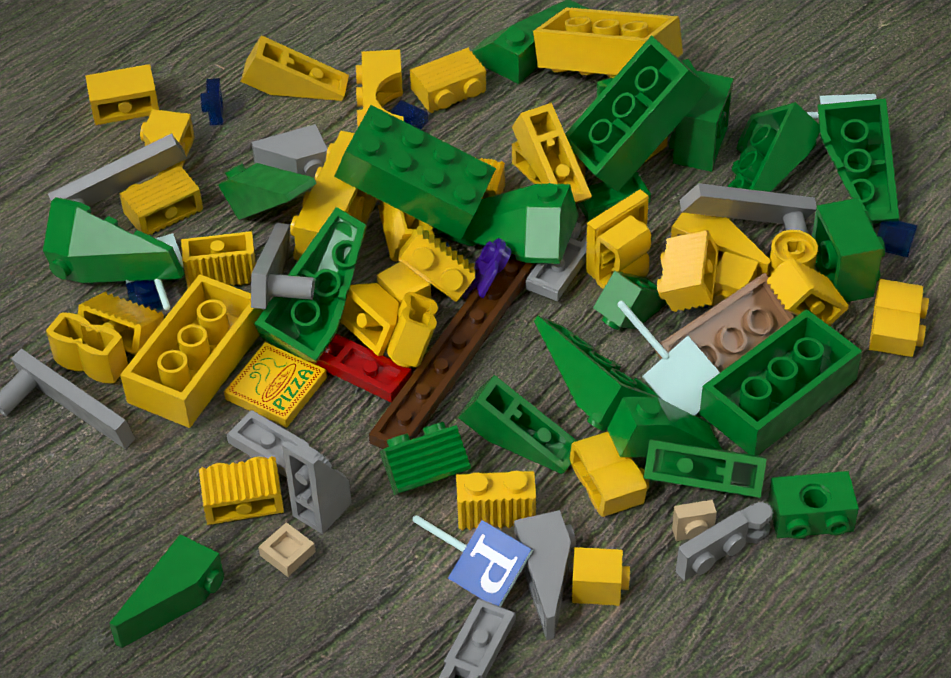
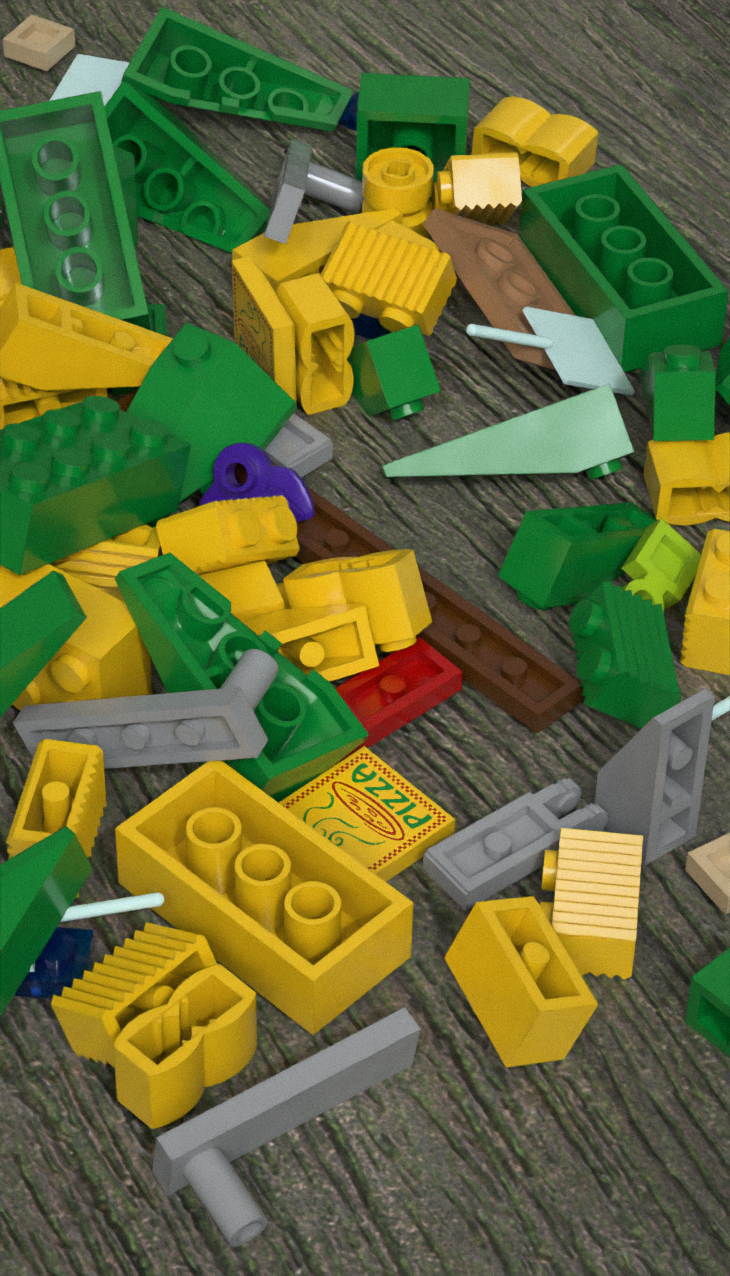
camera: 75 degrees left, 5 degrees down
none -> tan plate [3,14,75,71]
none -> yellow brick [444,896,598,1068]
none -> lime plate [621,518,701,613]

